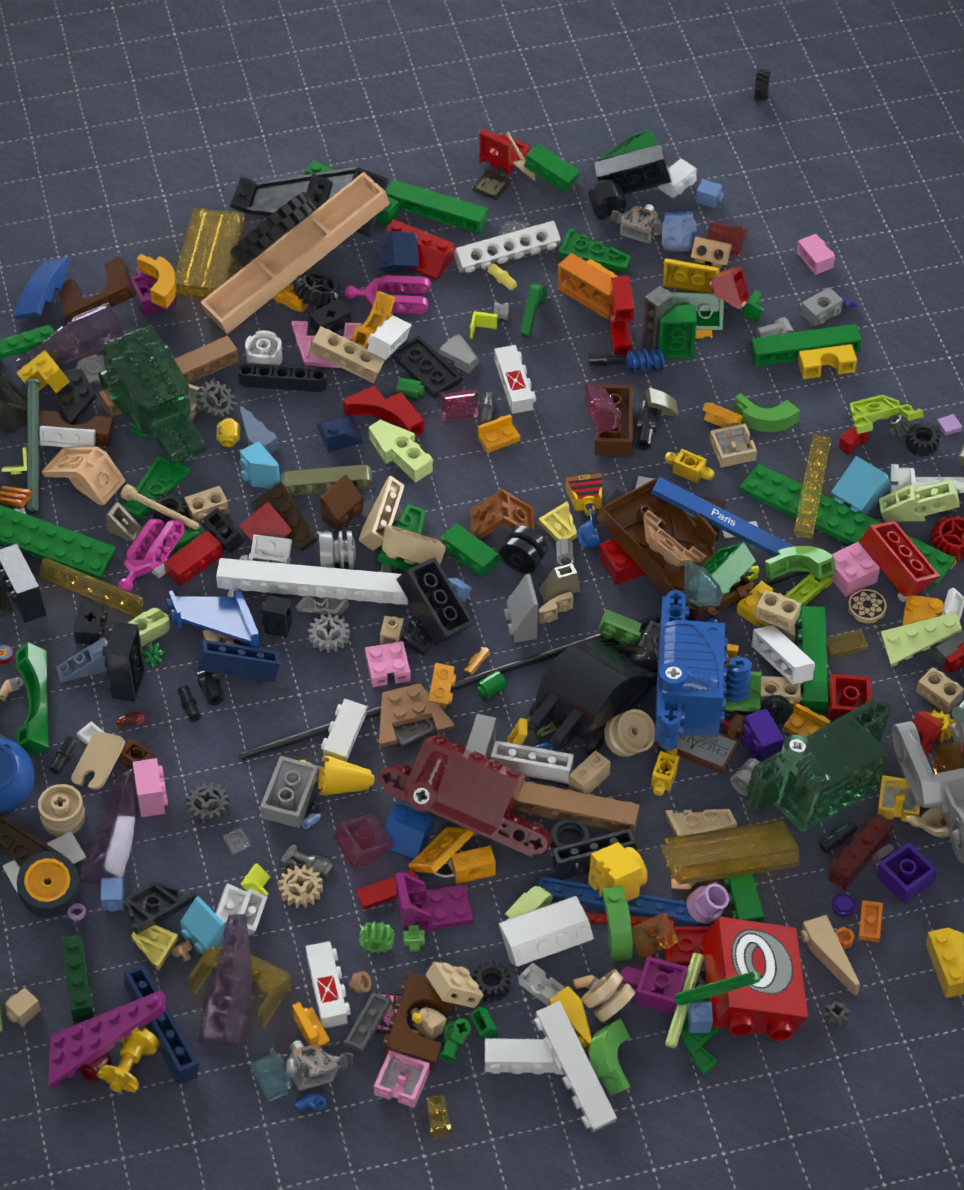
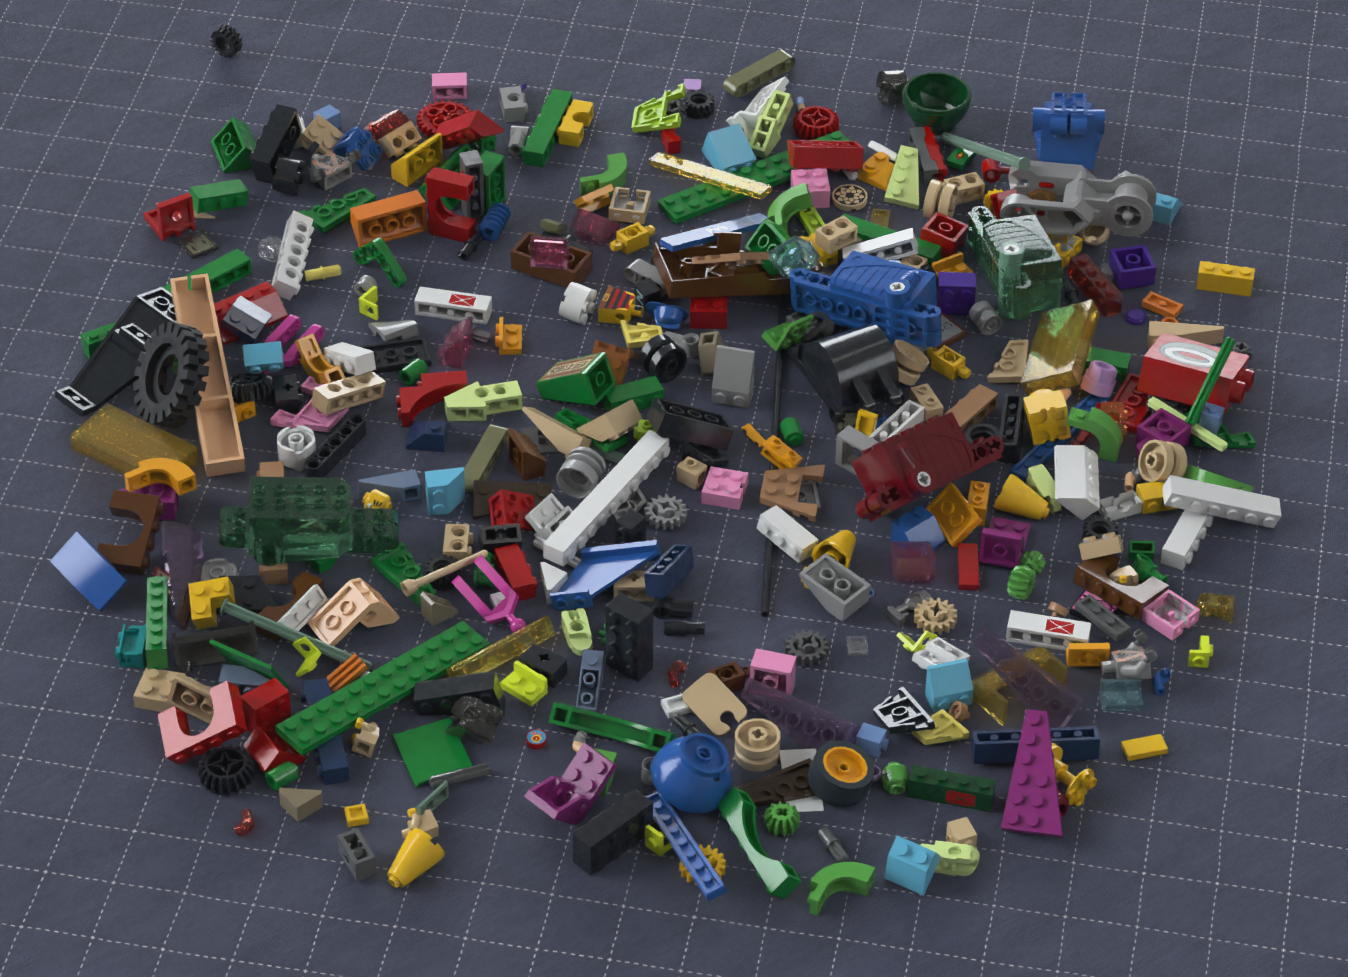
camera: 65 degrees left, 10 degrees down
none -> medium azure slope [243,341,284,374]
none -> tan piece [296,114,344,156]
none -> red gear [417,100,472,137]
none -> neon yellow bracket [500,661,548,707]
none -> green slope [536,352,616,405]
none -> white slope [540,562,568,604]
none -> white brick [559,282,597,325]
none -> clear pink slope [570,208,622,243]
none -> bright green head [881,762,909,795]
none -> tan wheel [923,179,958,219]
none -> yellow cone [994,474,1050,521]
none -> yellow tile [1121,734,1168,761]
none -> neon yellow bracket [1188,636,1213,668]

